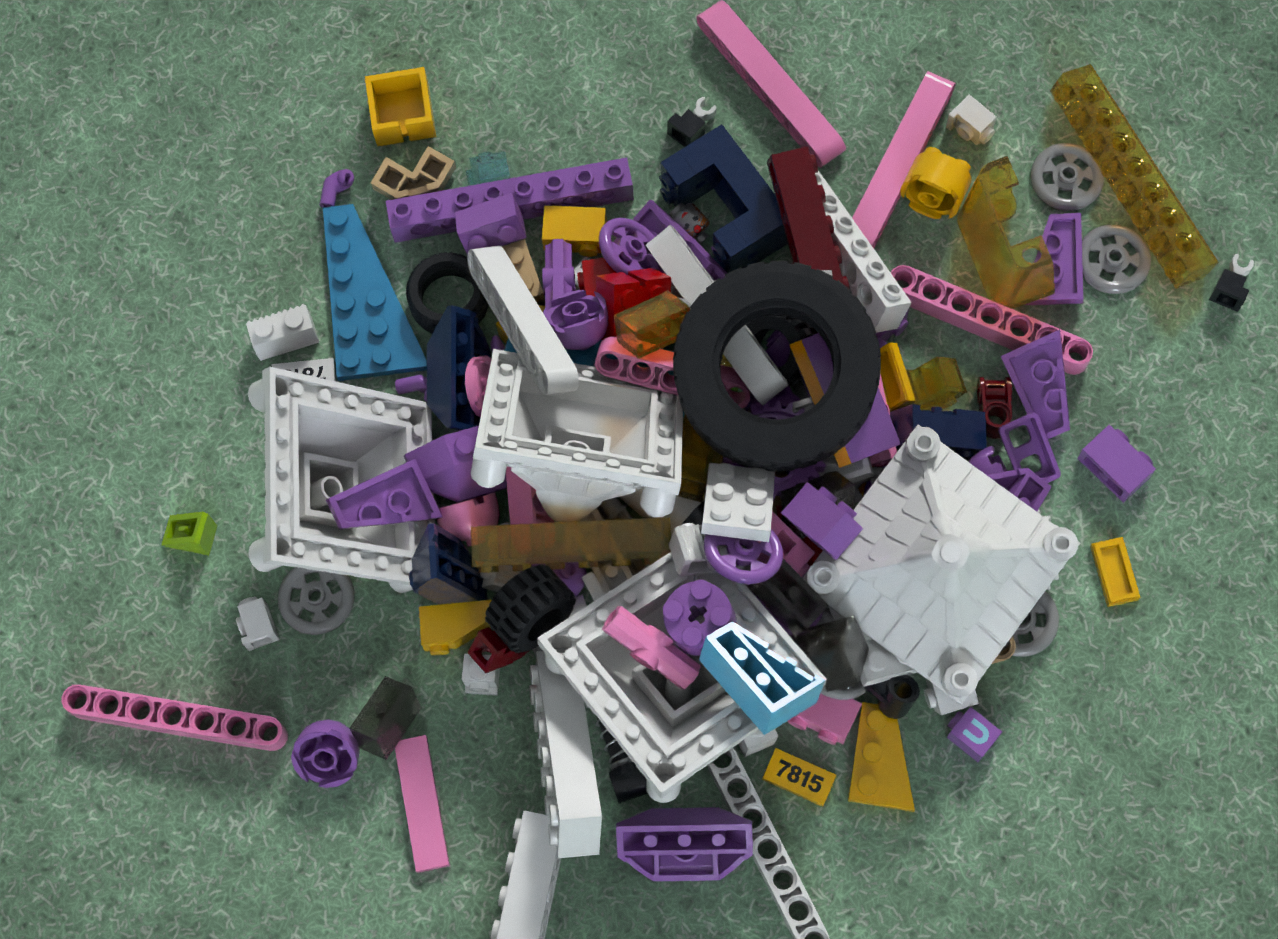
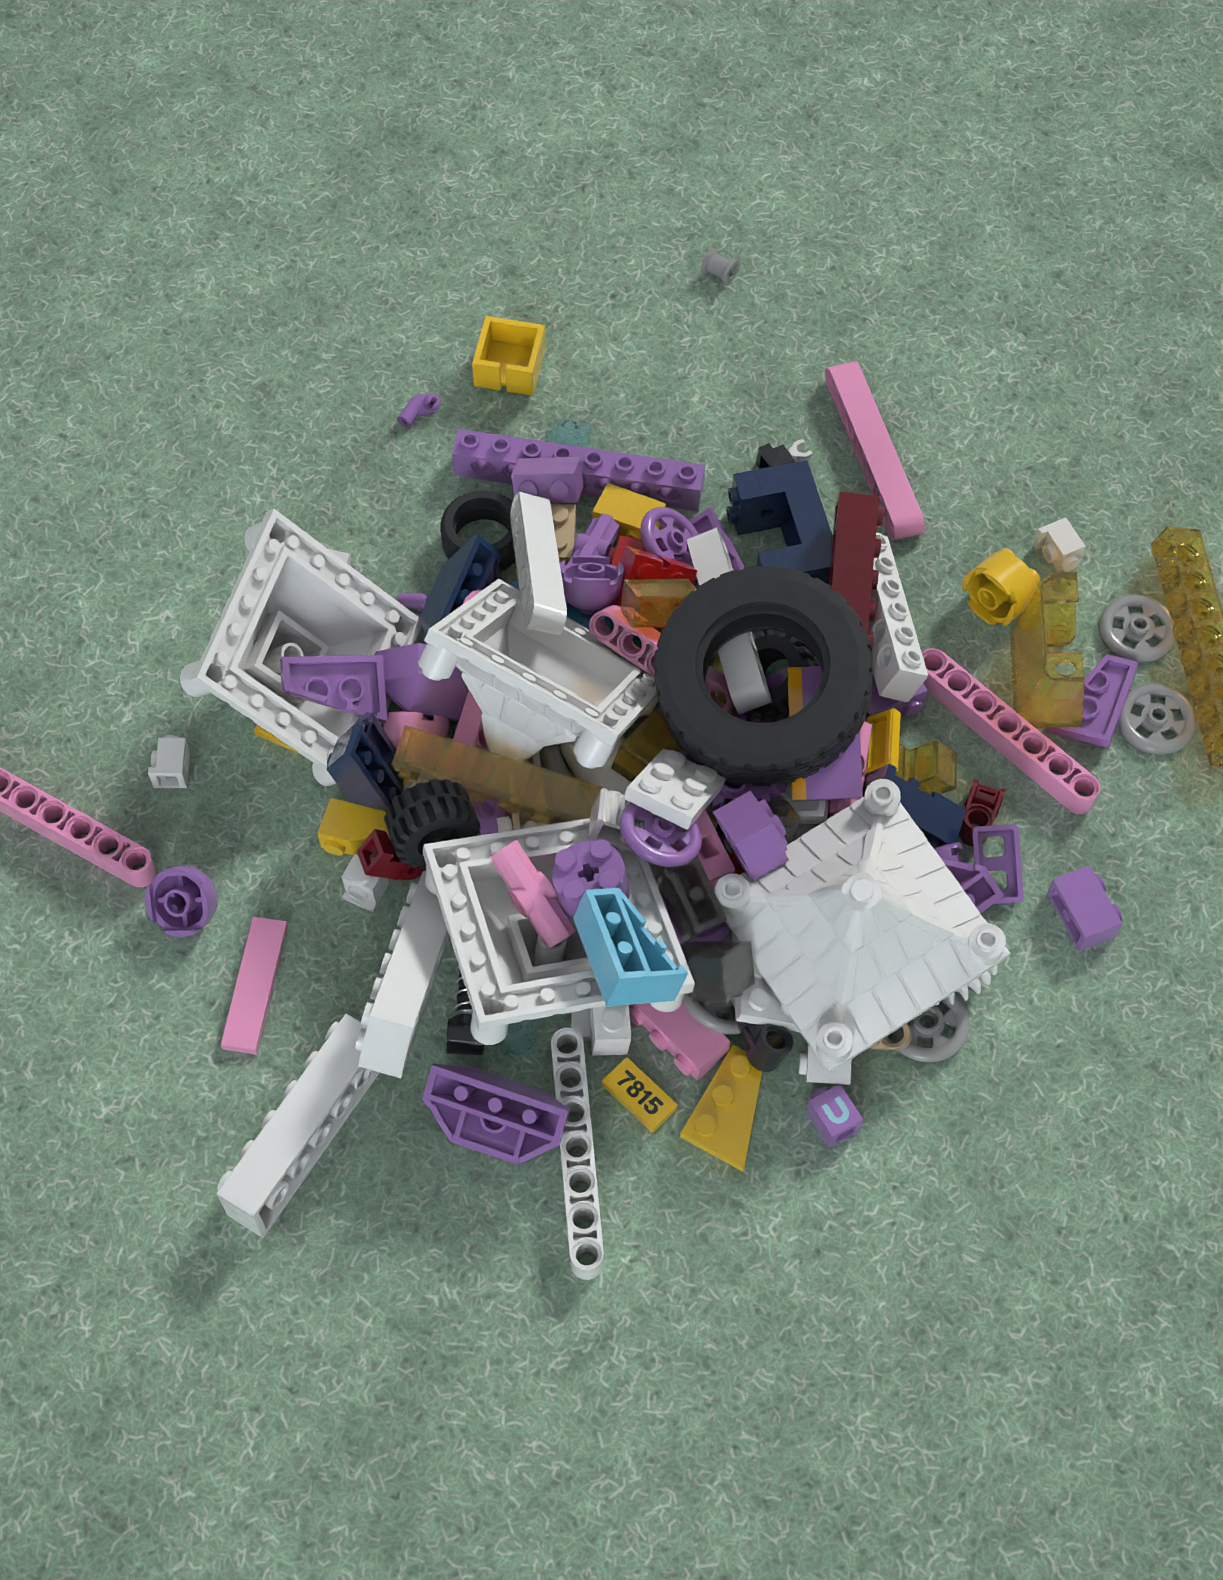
camera: 15 degrees right, 10 degrees down
lime slope [161,511,217,556] -> none
white brick [246,304,319,361] -> none
light grey plate [278,567,354,635] -> none
dark azure wing [323,204,427,381] -> none
clear smoke brick [349,676,422,760] -> none
tan brick [371,146,456,200] -> none
flat silver head [668,202,710,244] -> none
bright pink beam [852,71,956,248] -> none
medium lavender wing [1001,329,1070,439] -> none
yellow tile [1090,537,1141,607] -> none

